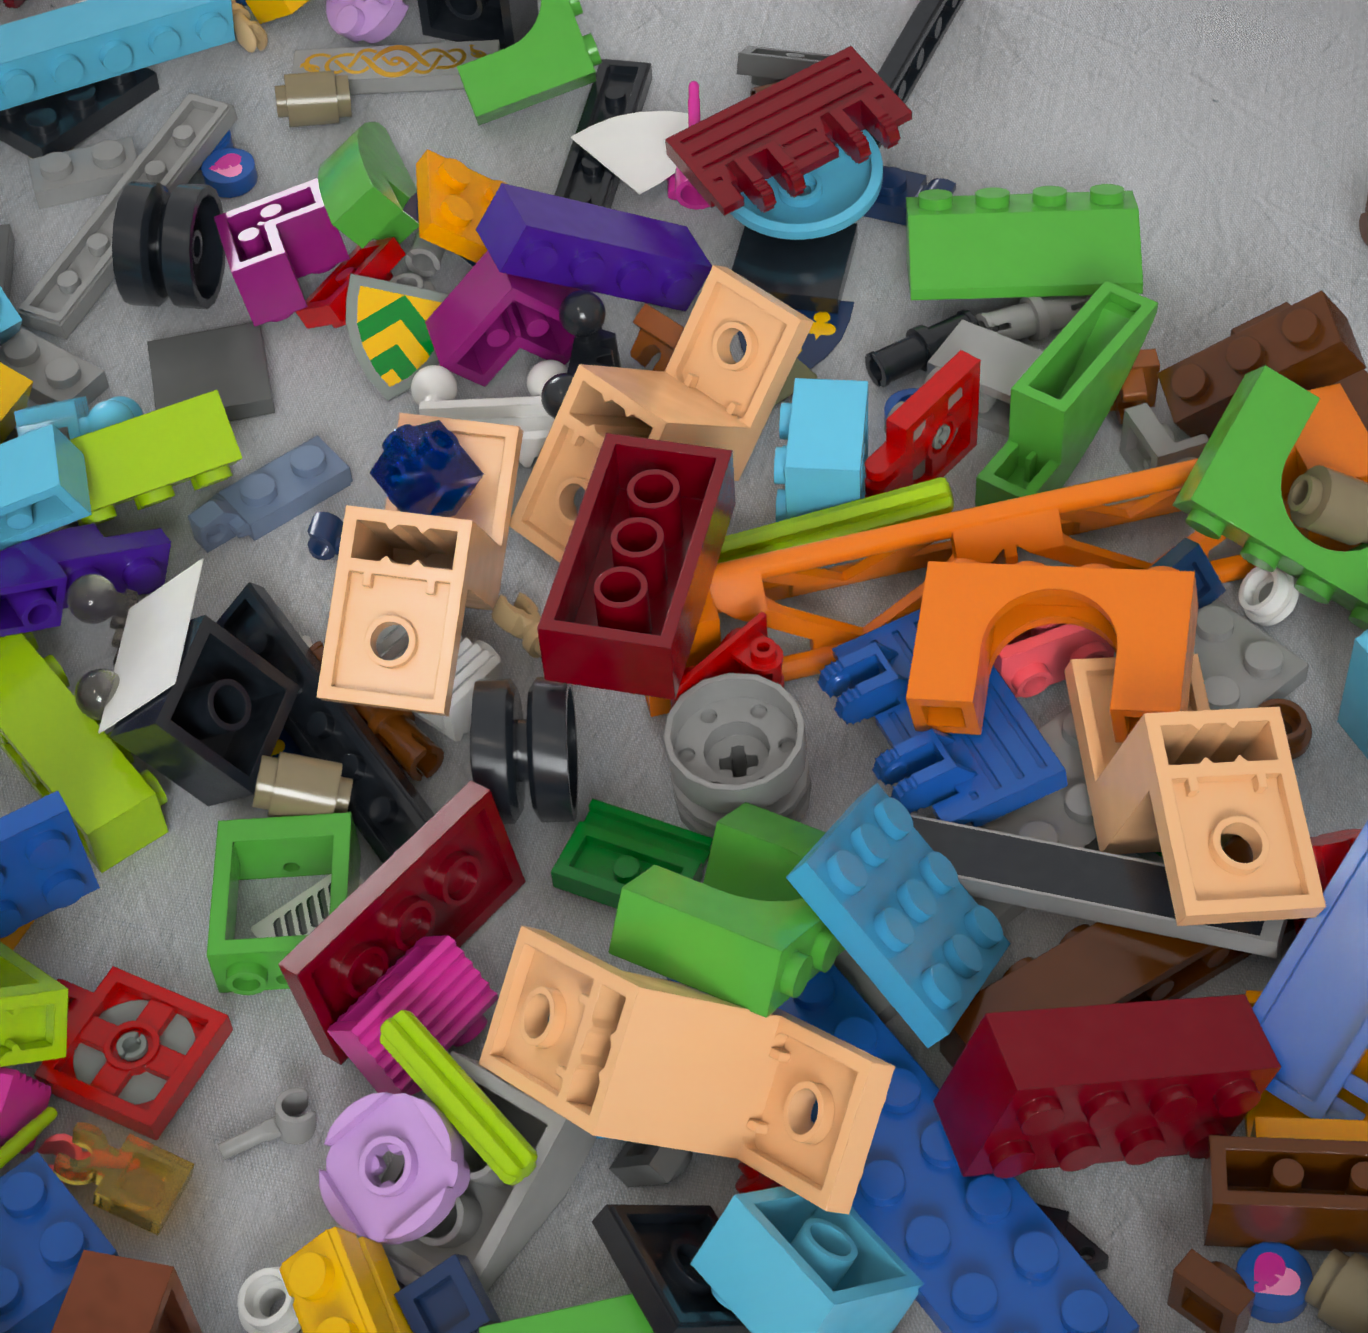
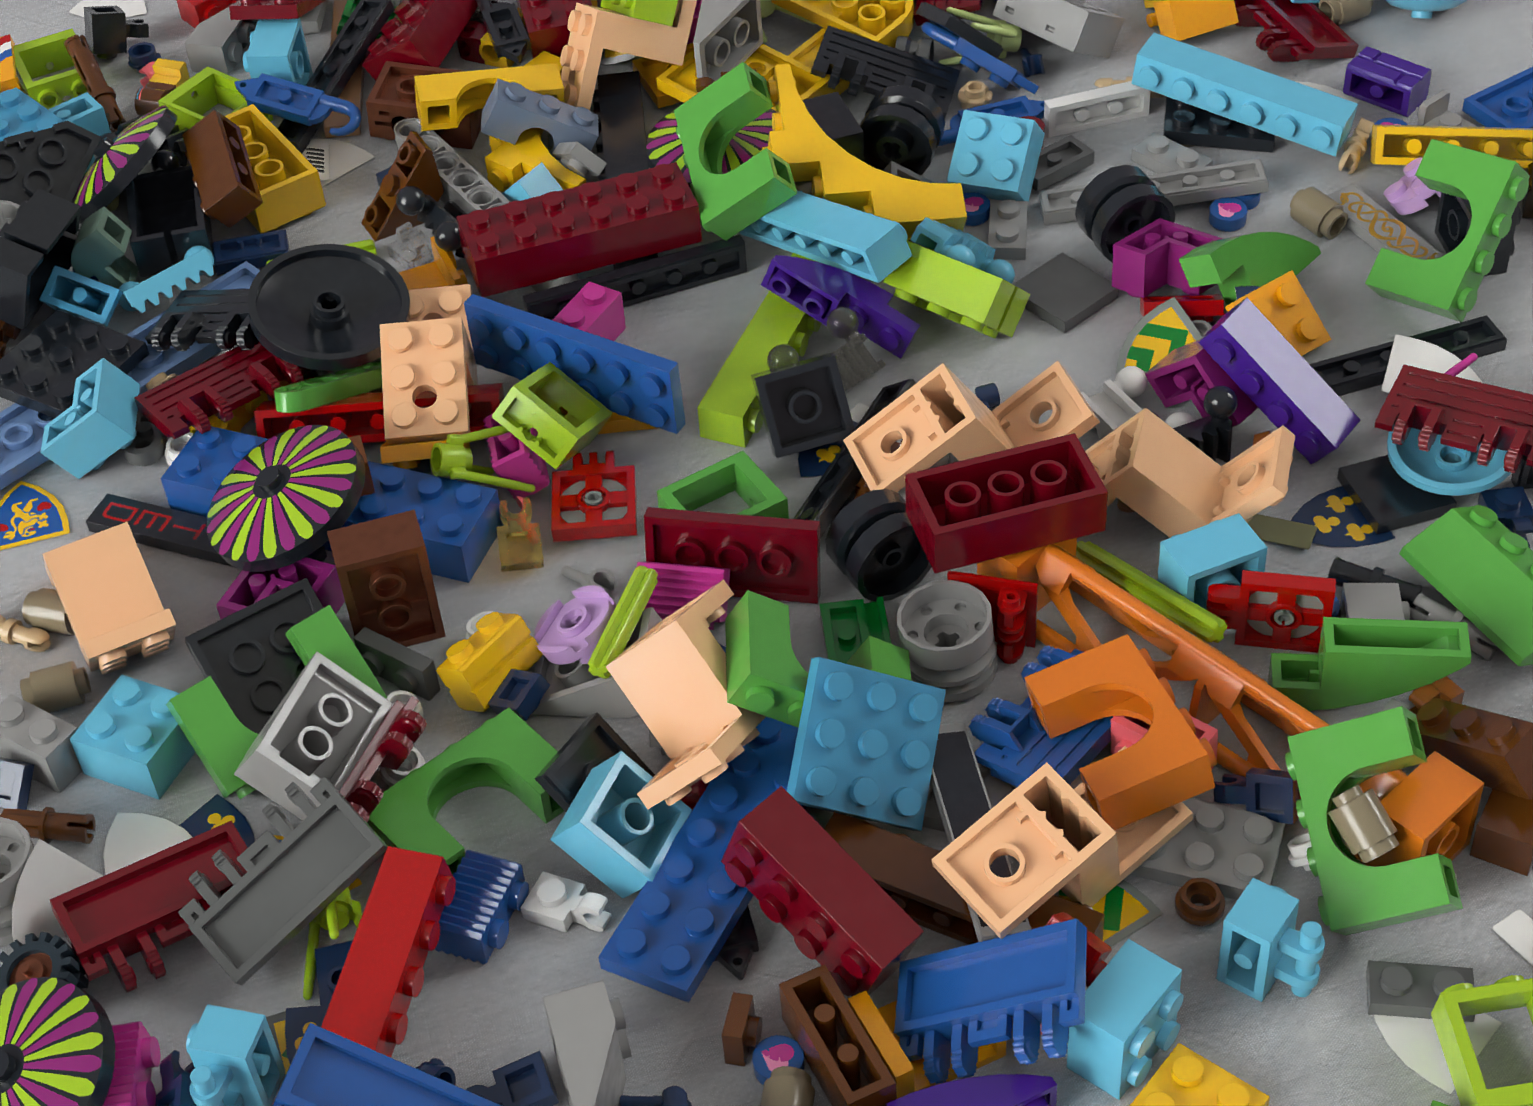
camera: 60 degrees right, 5 degrees down
white sticker [98,558,204,734] -> none
sand blue hinge [188,435,353,553] -> none
dark tan brick [252,752,353,817] -> none
clear blue brick [369,420,484,517] -> none

